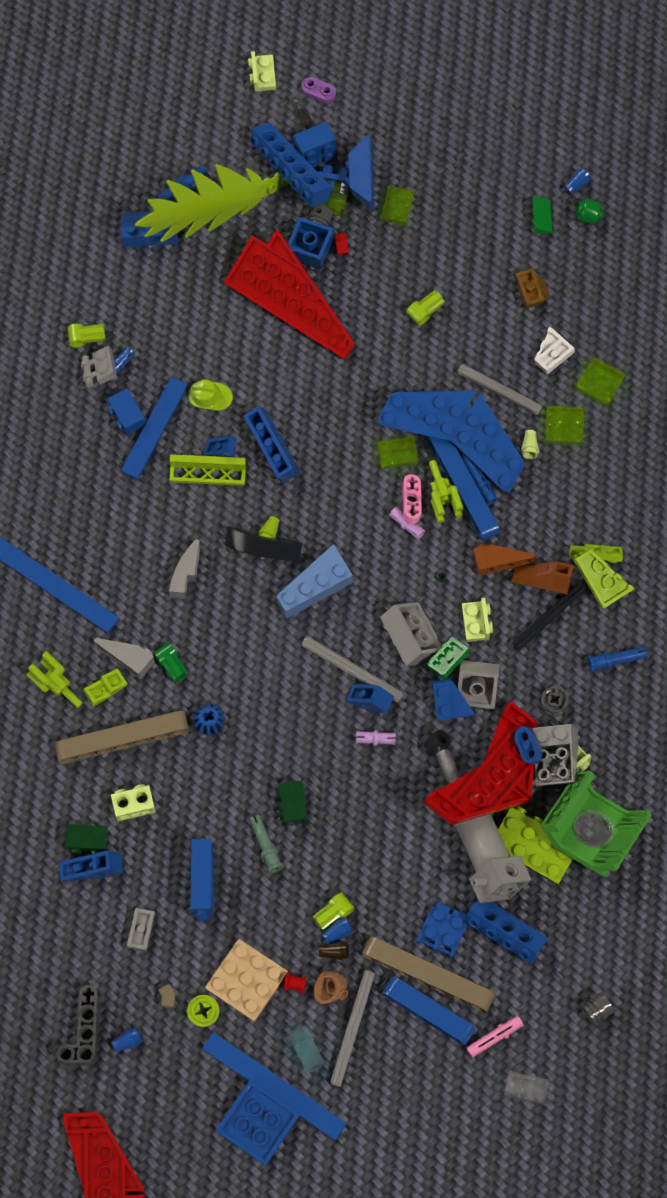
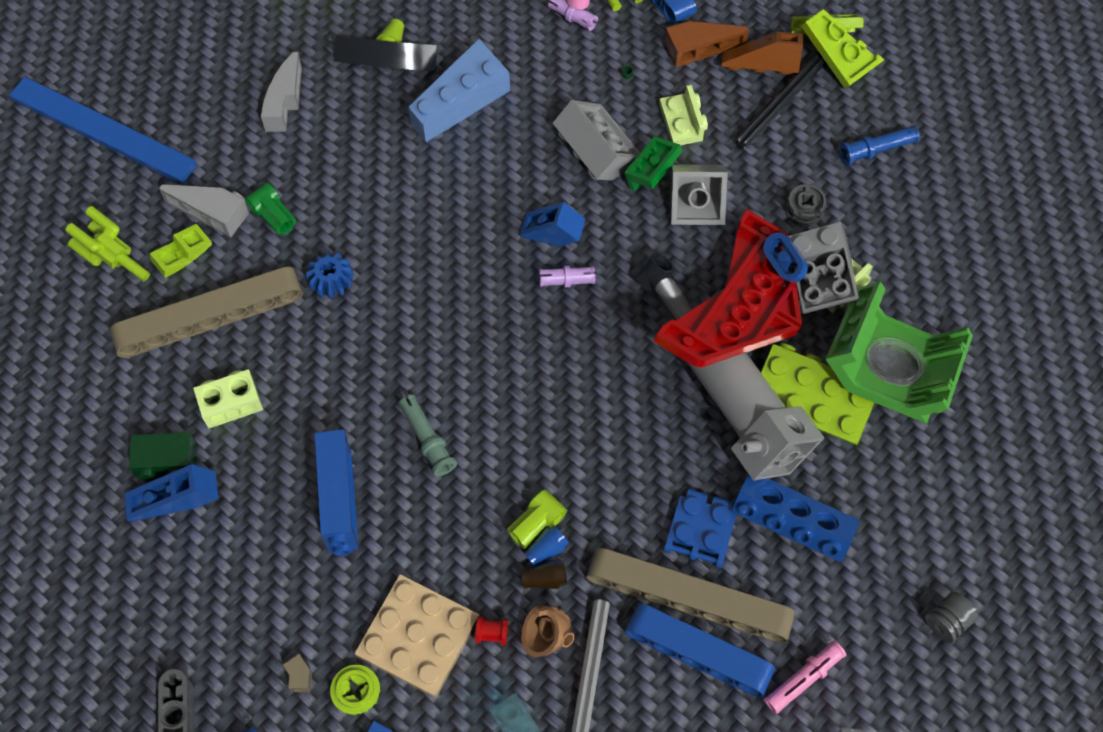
camera: 10 degrees left, 5 degrees down
light grey plate [127,908,155,952] -> none
dark green brick [276,780,308,826] -> none
light grey axle [302,636,403,702] -> none
blue wing [432,679,474,721] -> none

